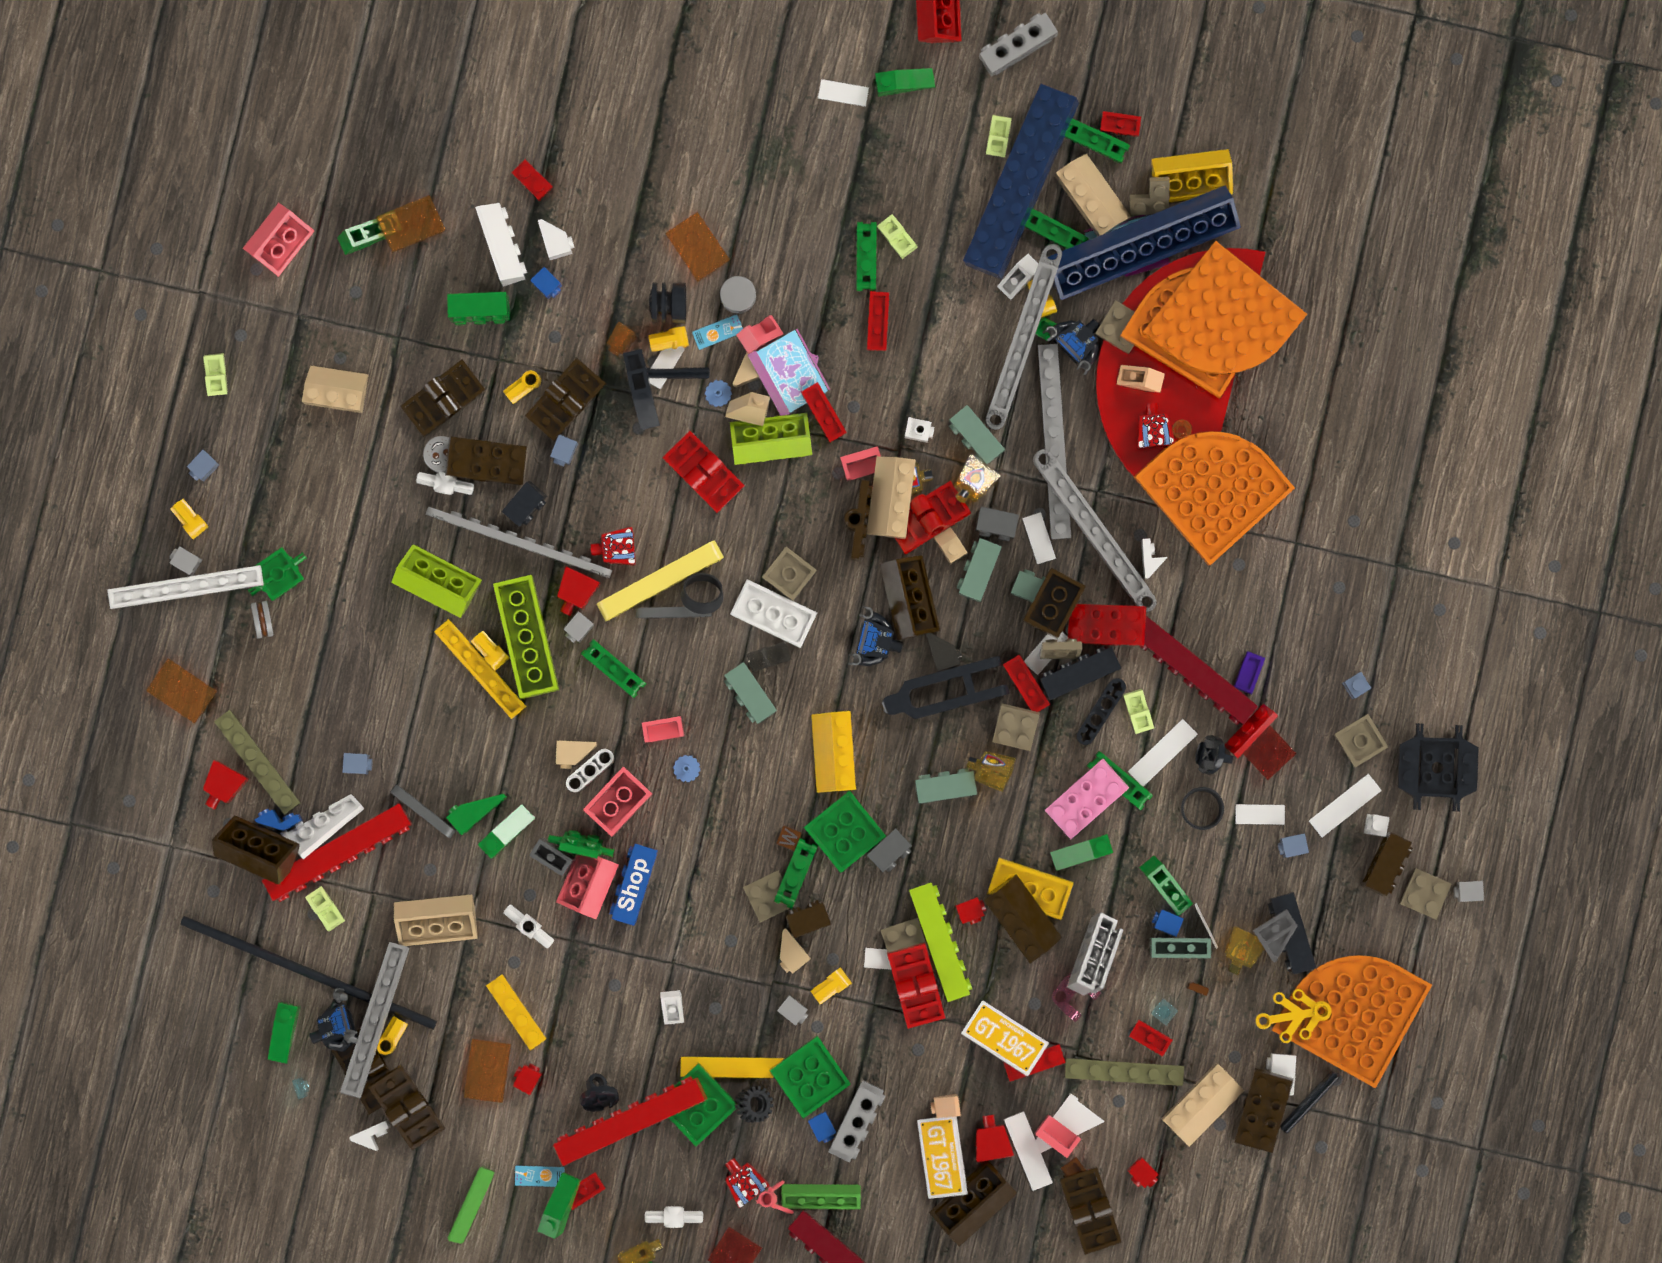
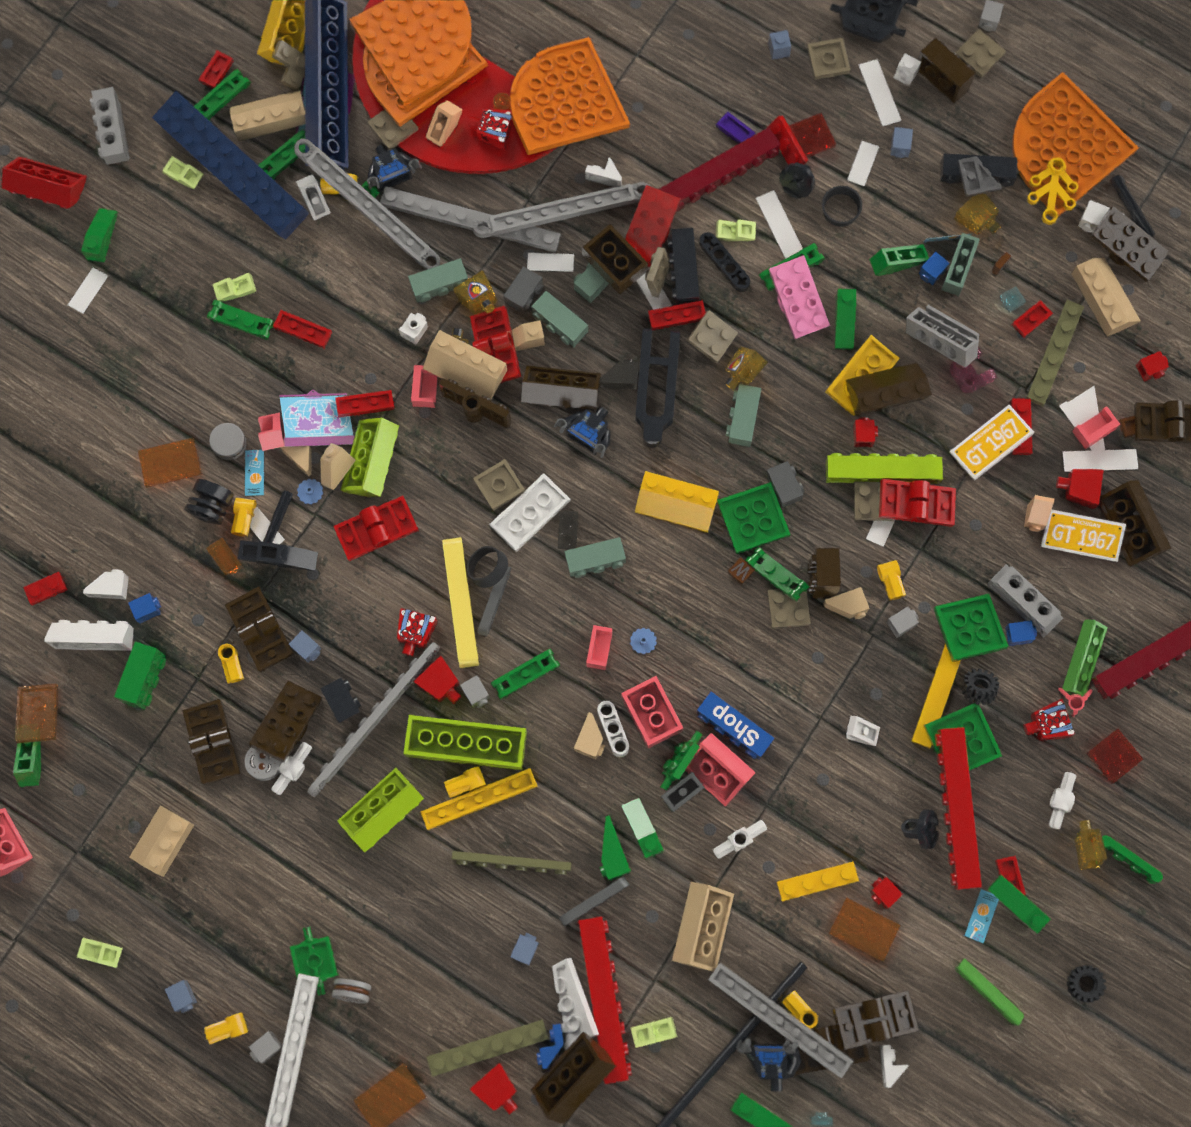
camera: 70 degrees left, 10 degrees down
none -> olive plate [452,851,572,875]

